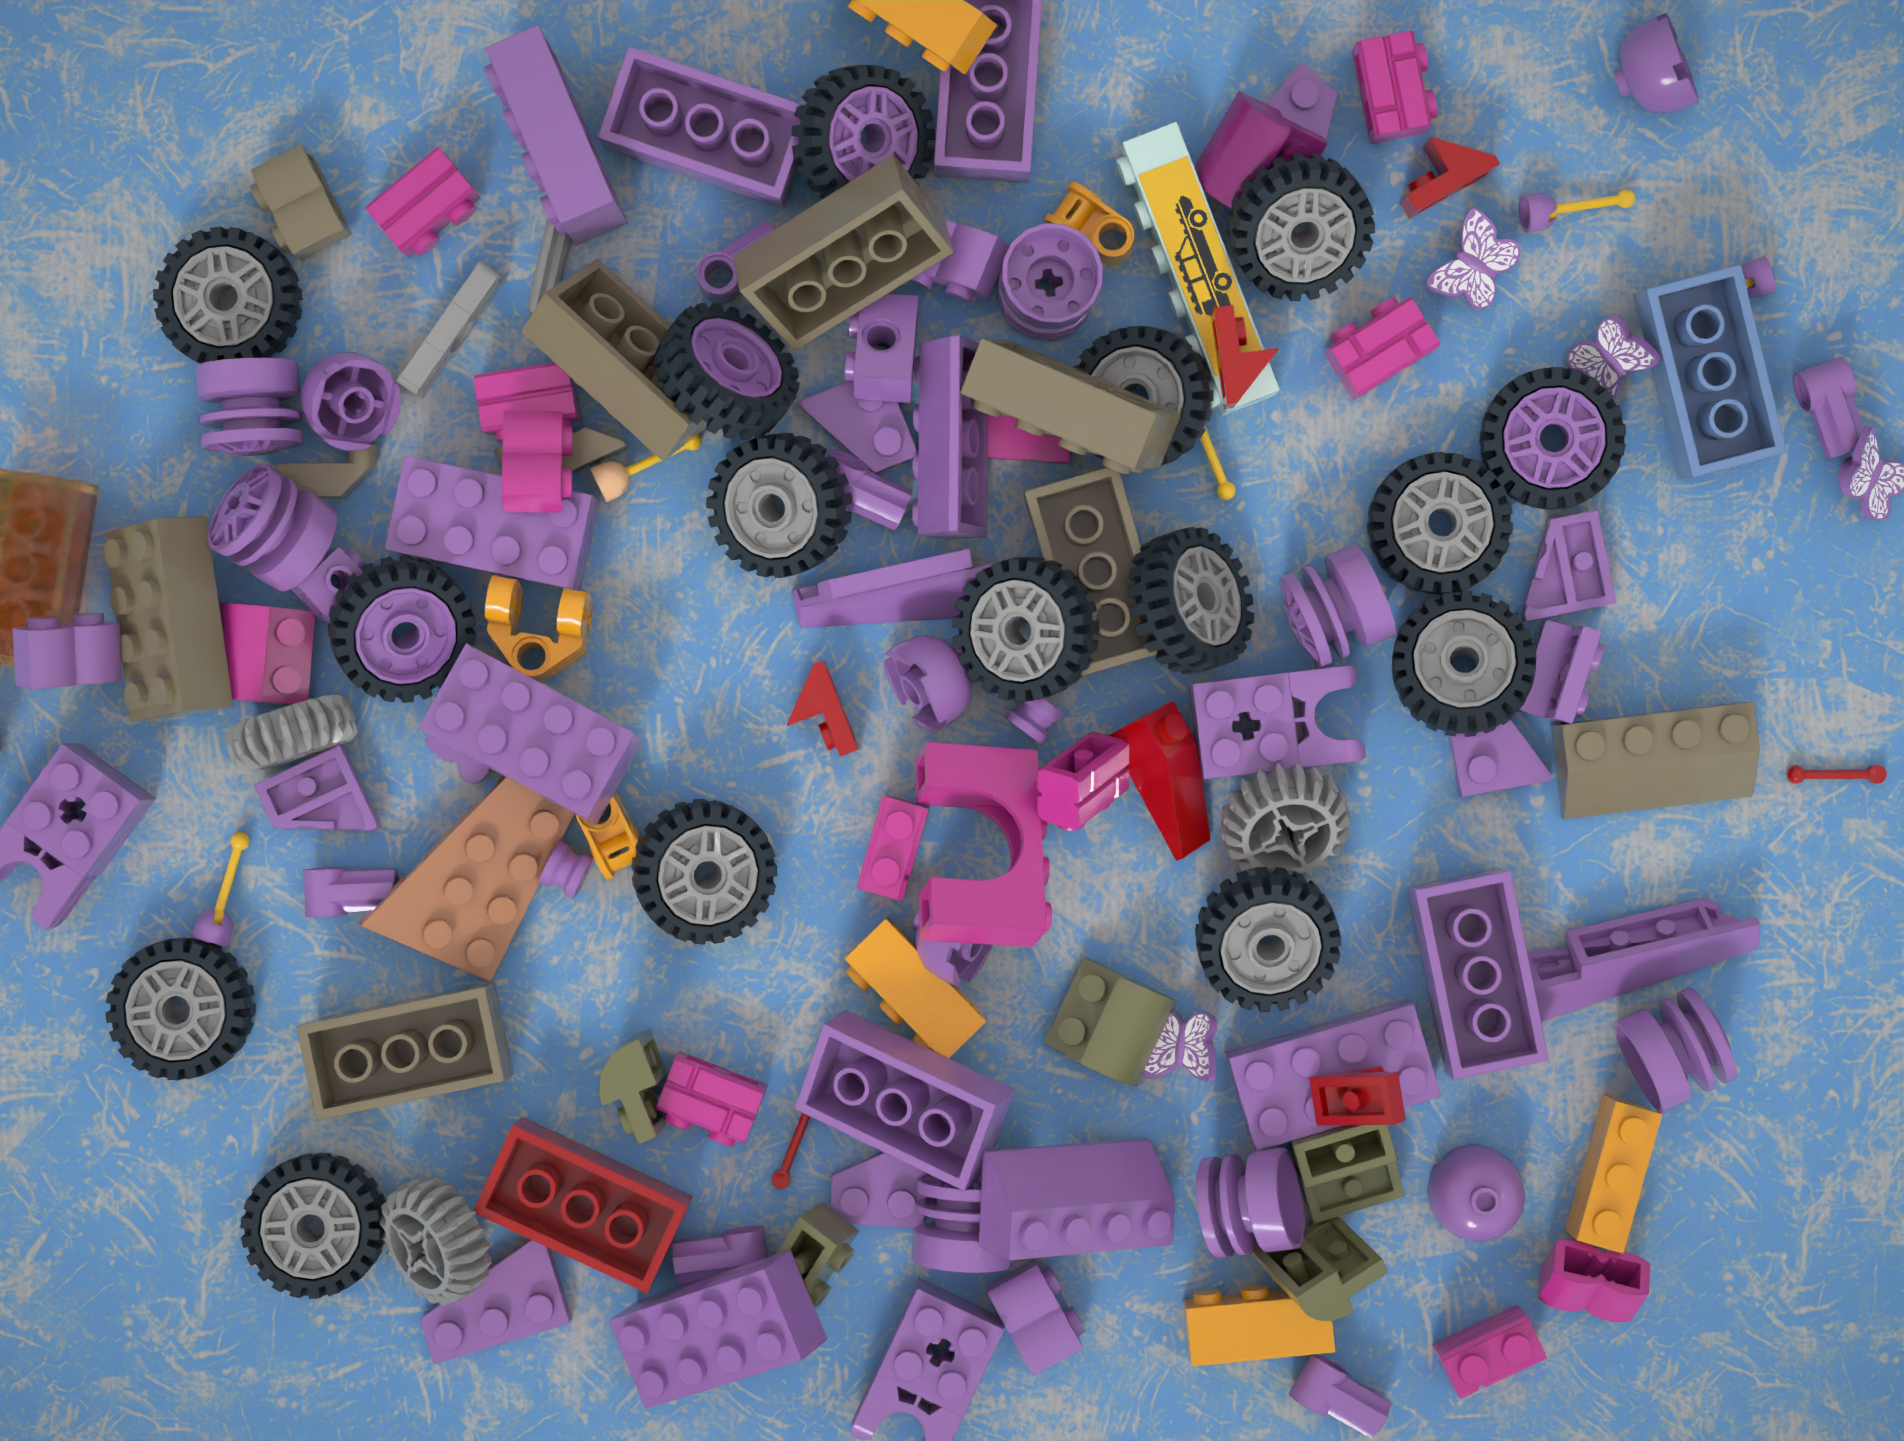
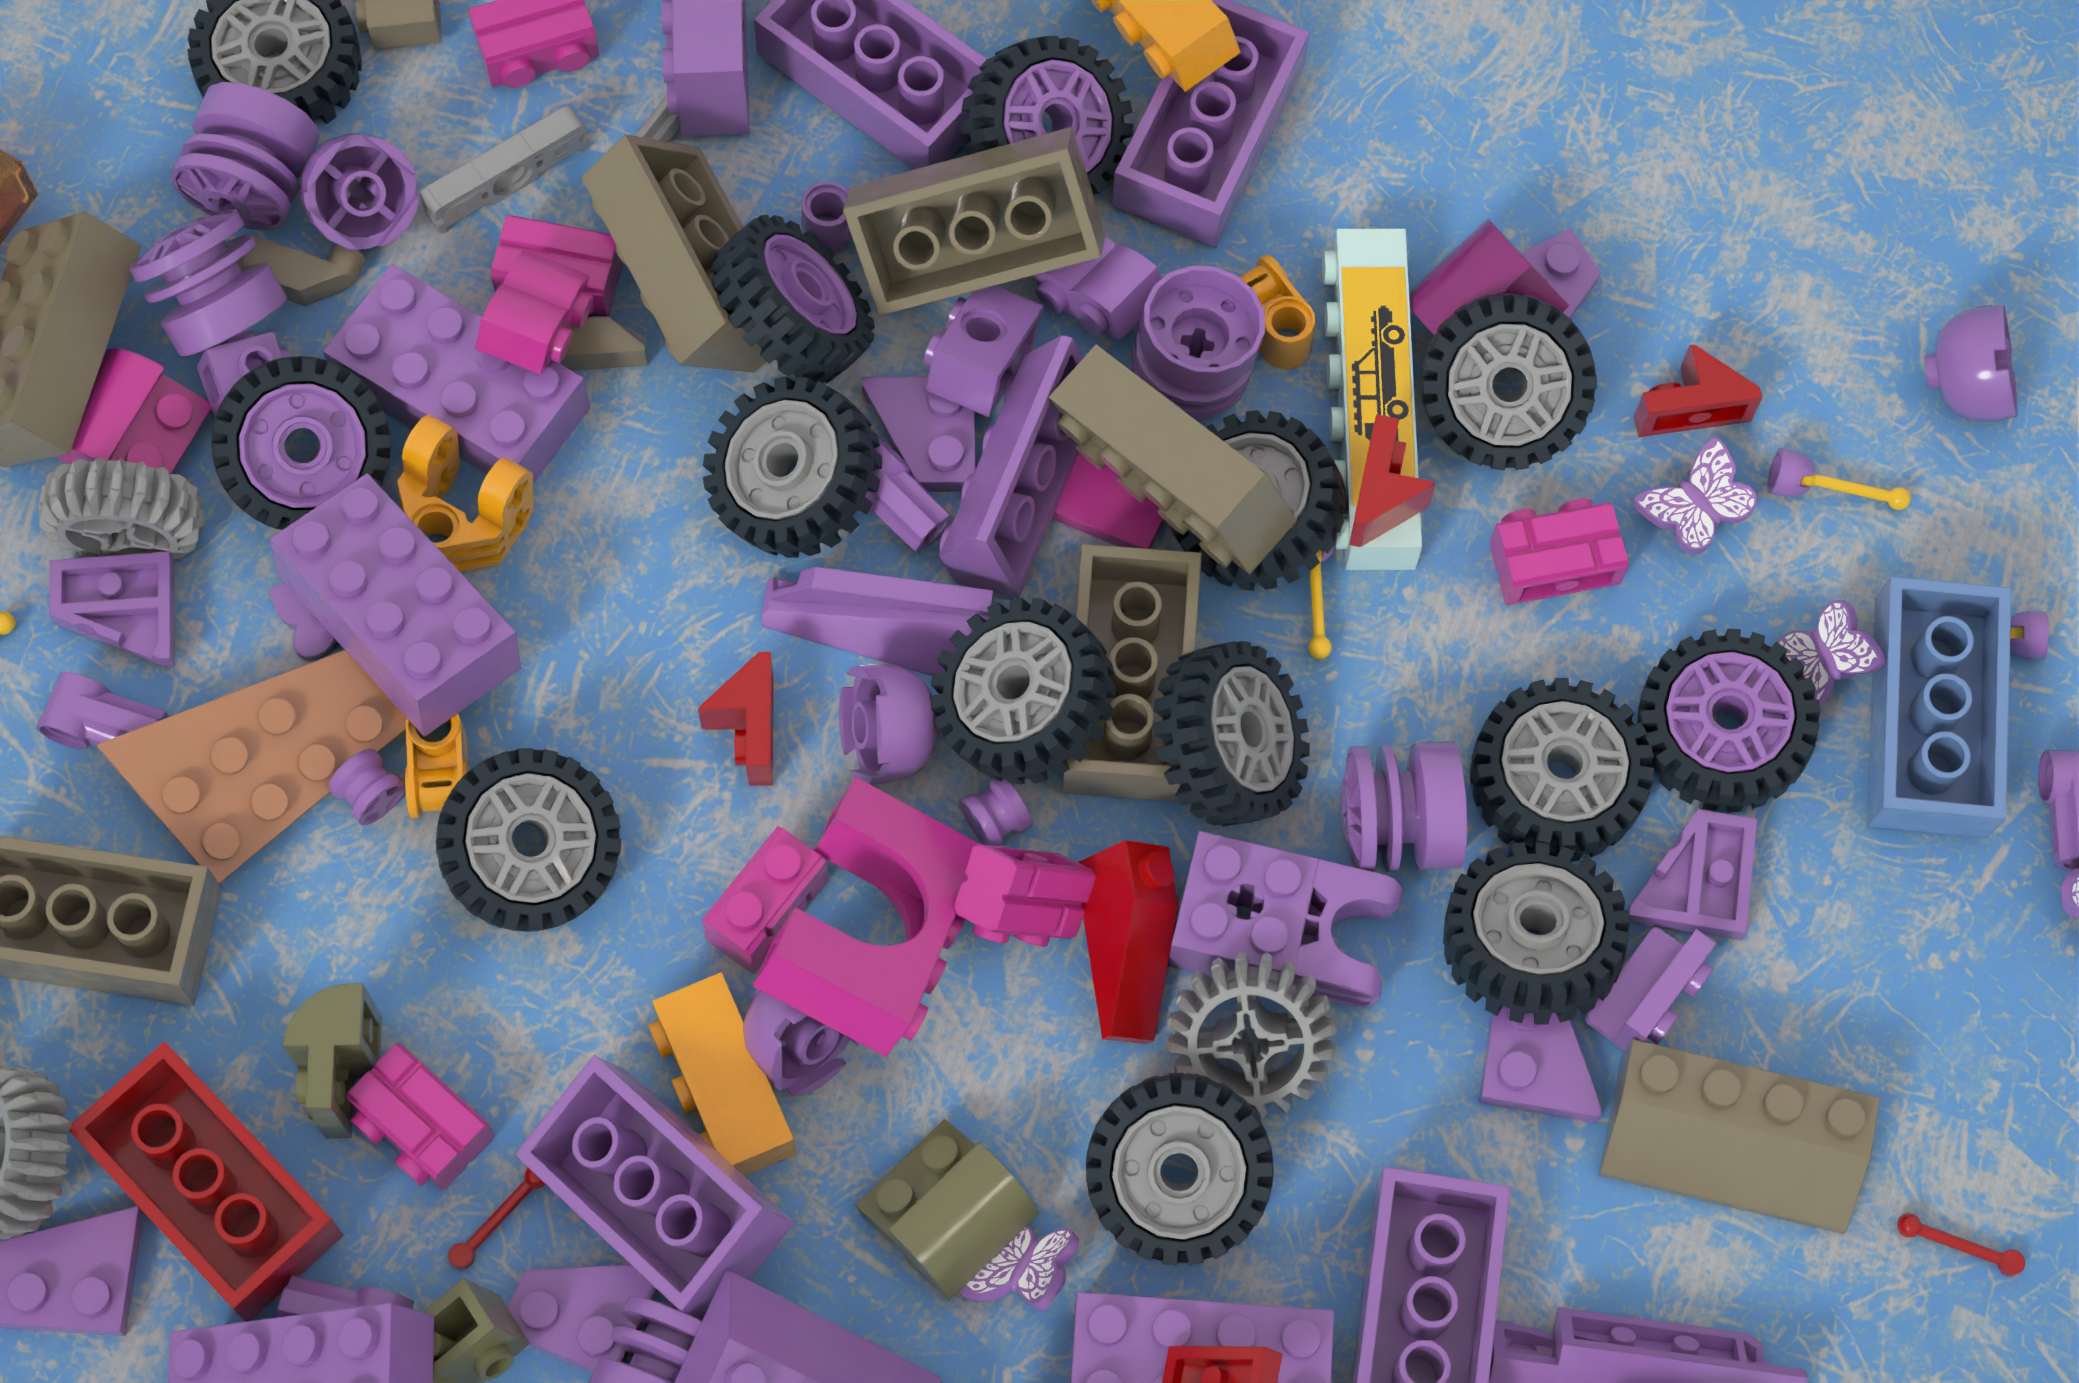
camera: 20 degrees right, 20 degrees down
light nougat hinge [590,434,702,503] -> none
dark pink brick [1352,30,1437,144] -> none

